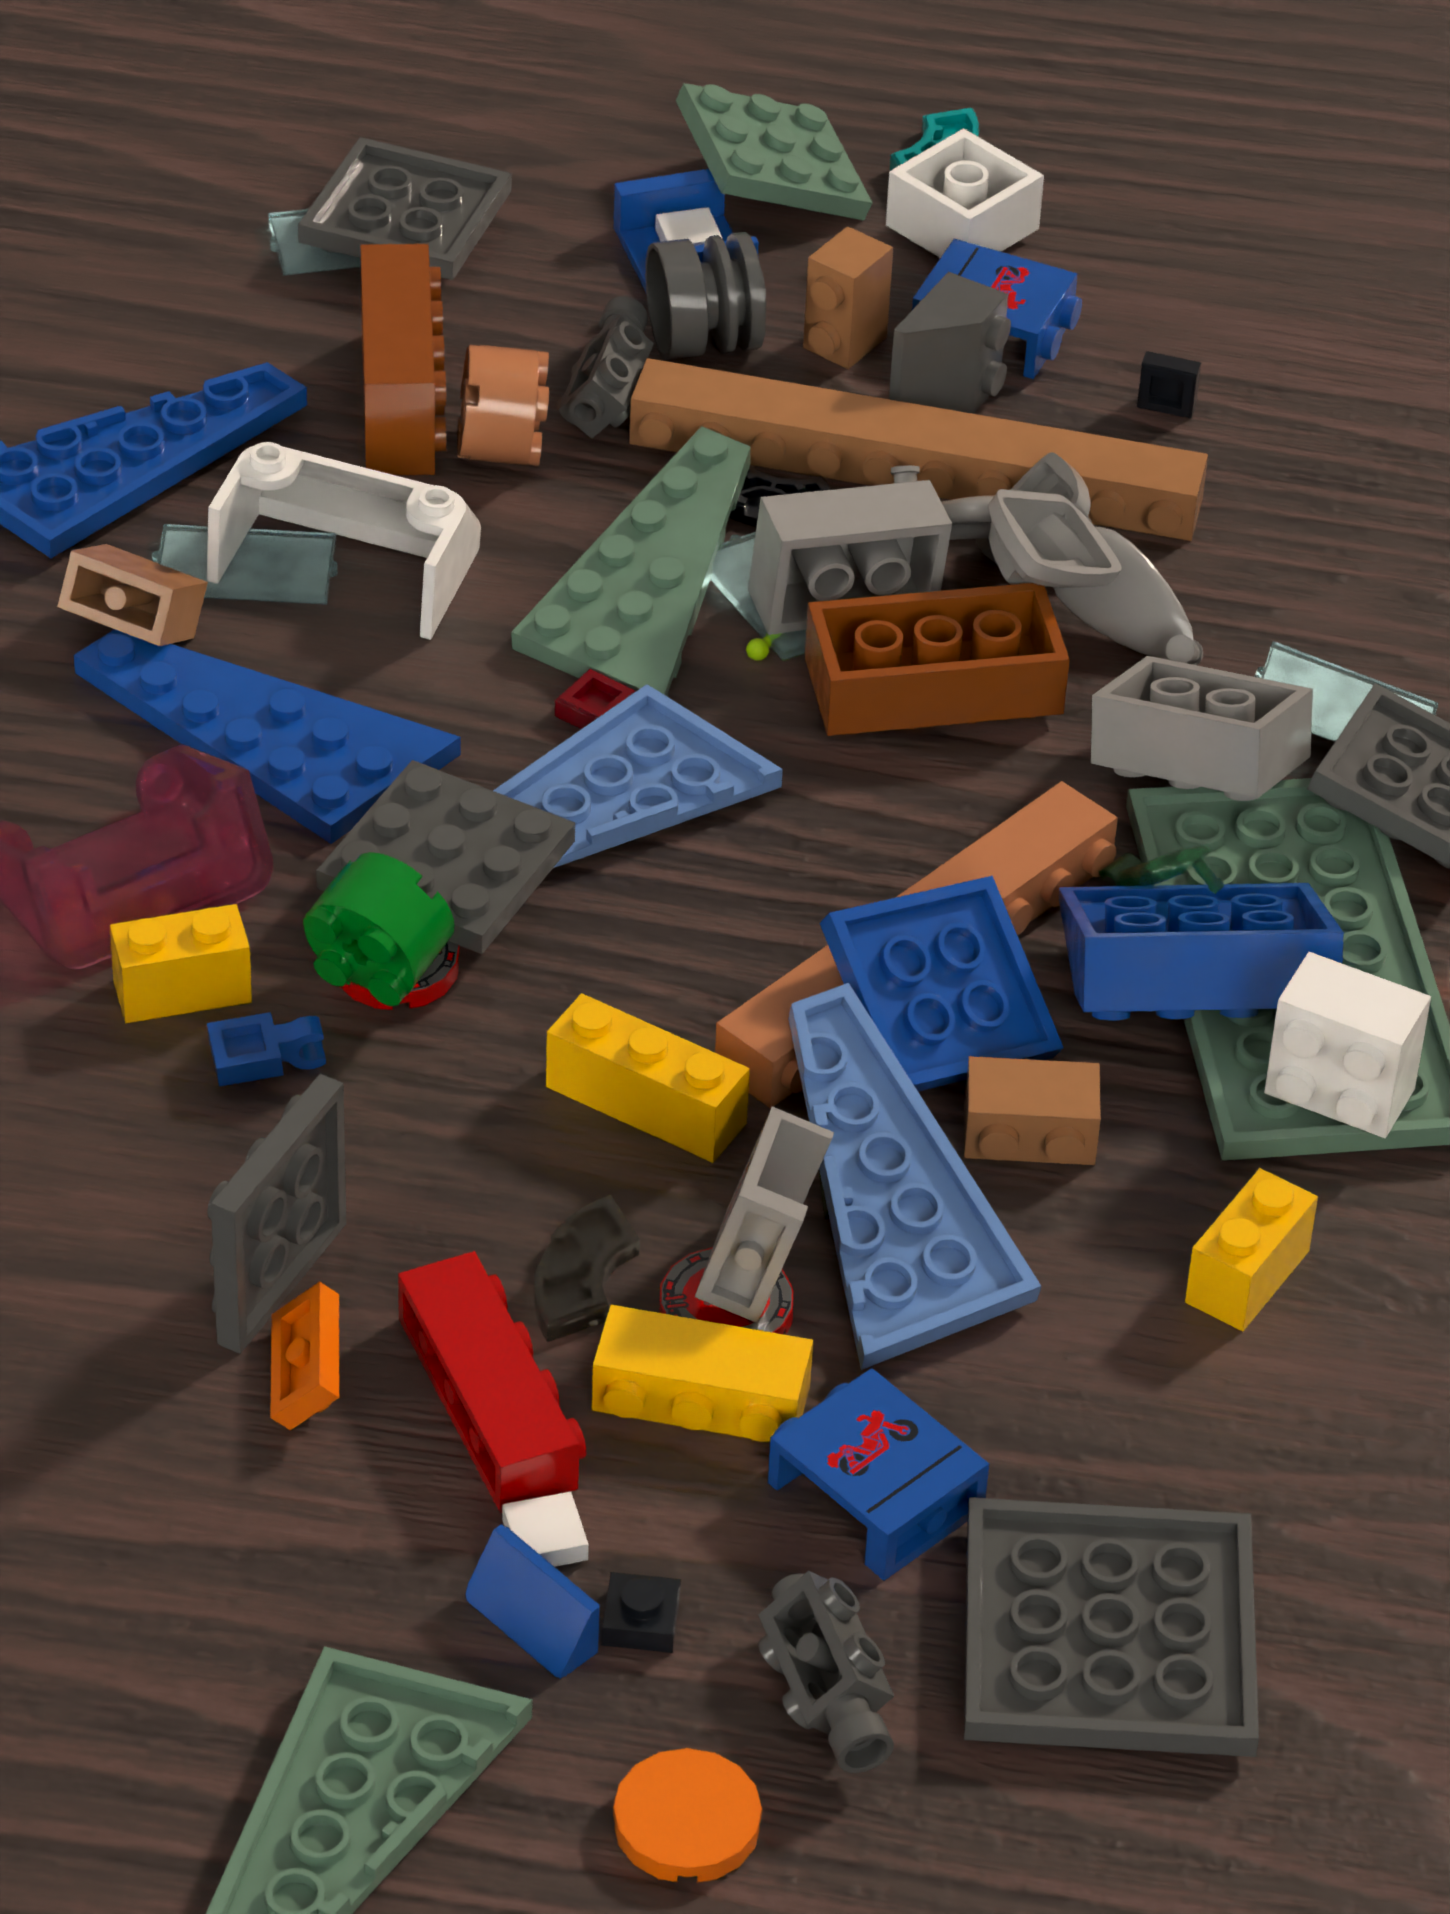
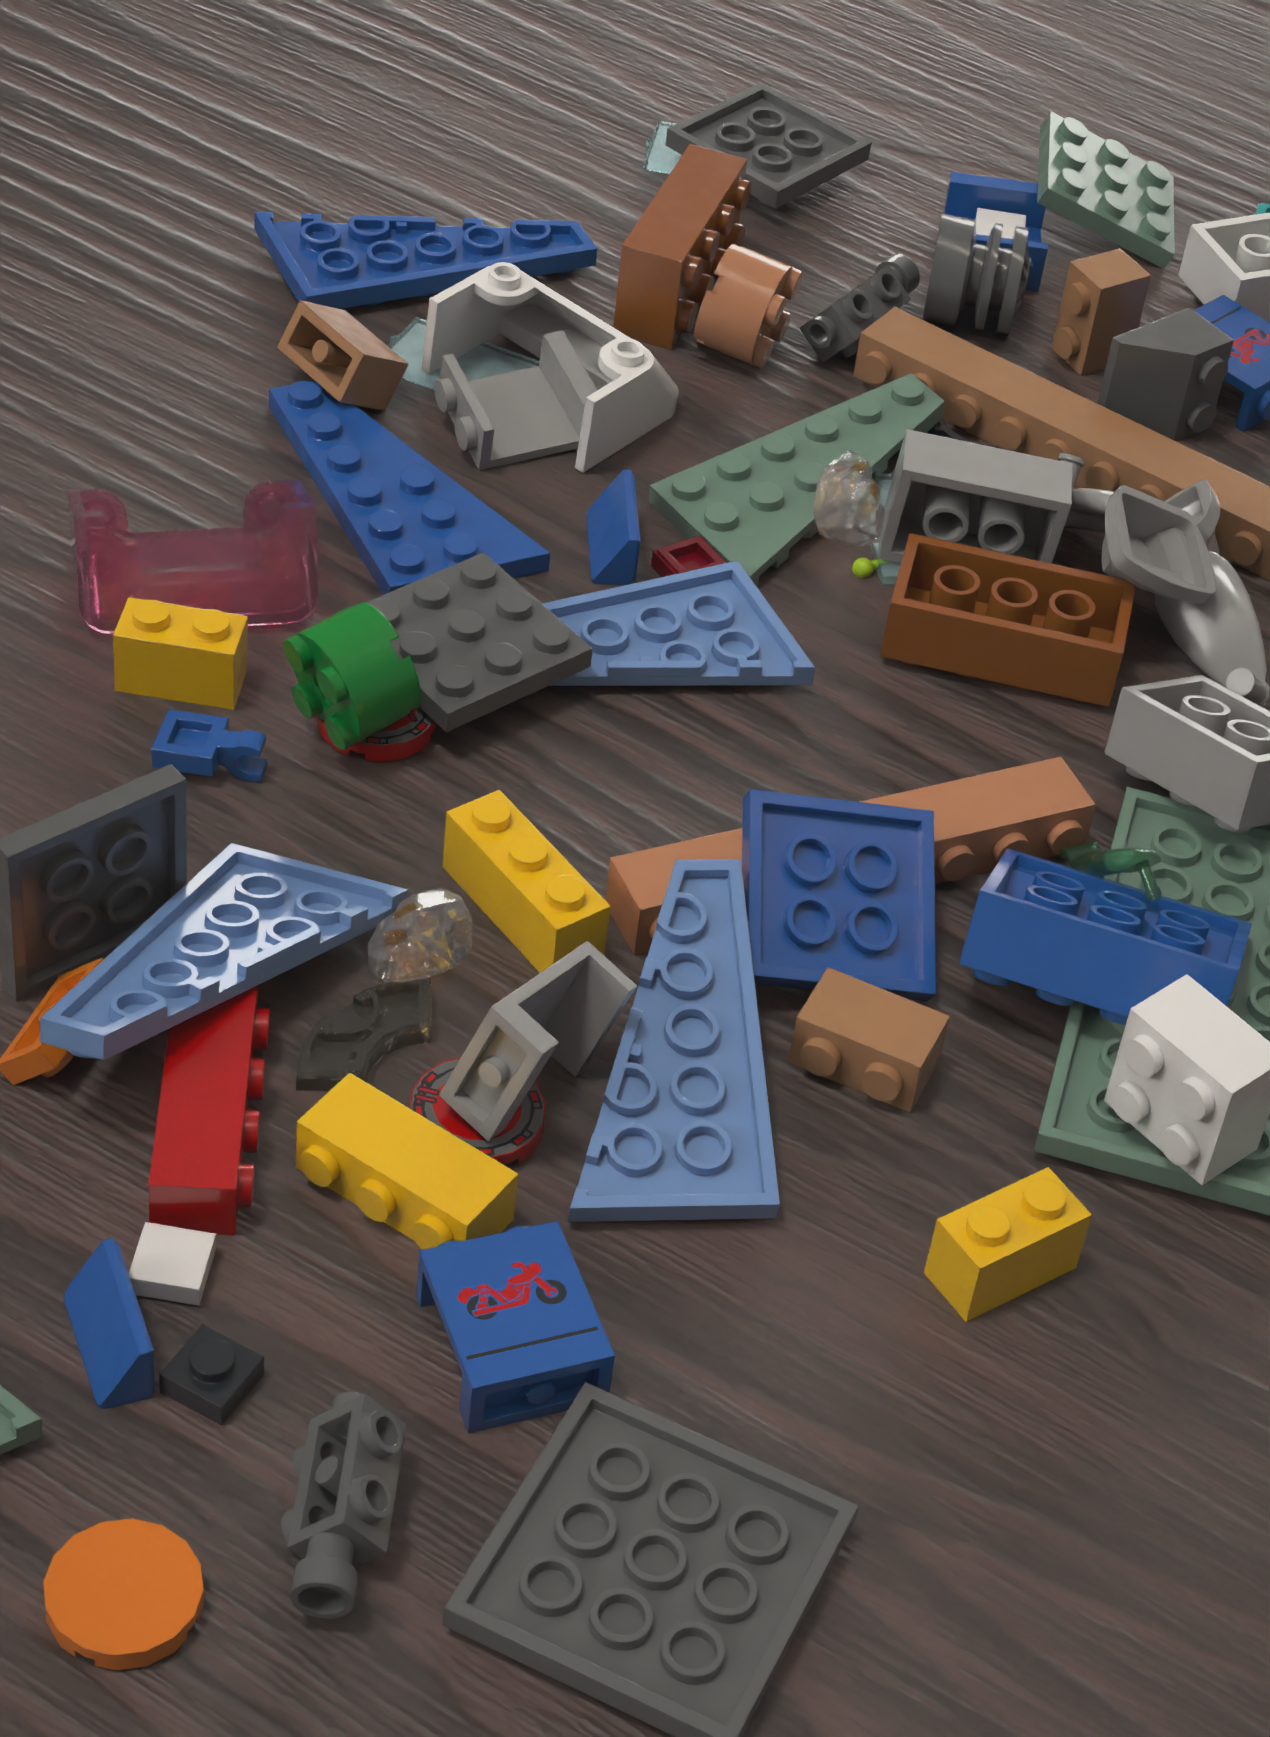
camera: 20 degrees right, 0 degrees up
none -> medium blue wing [40,843,408,1060]
none -> clear rock [366,887,472,982]
none -> light grey panel [434,330,597,470]
none -> blue slope [586,470,640,585]
none -> clear rock [813,450,886,547]

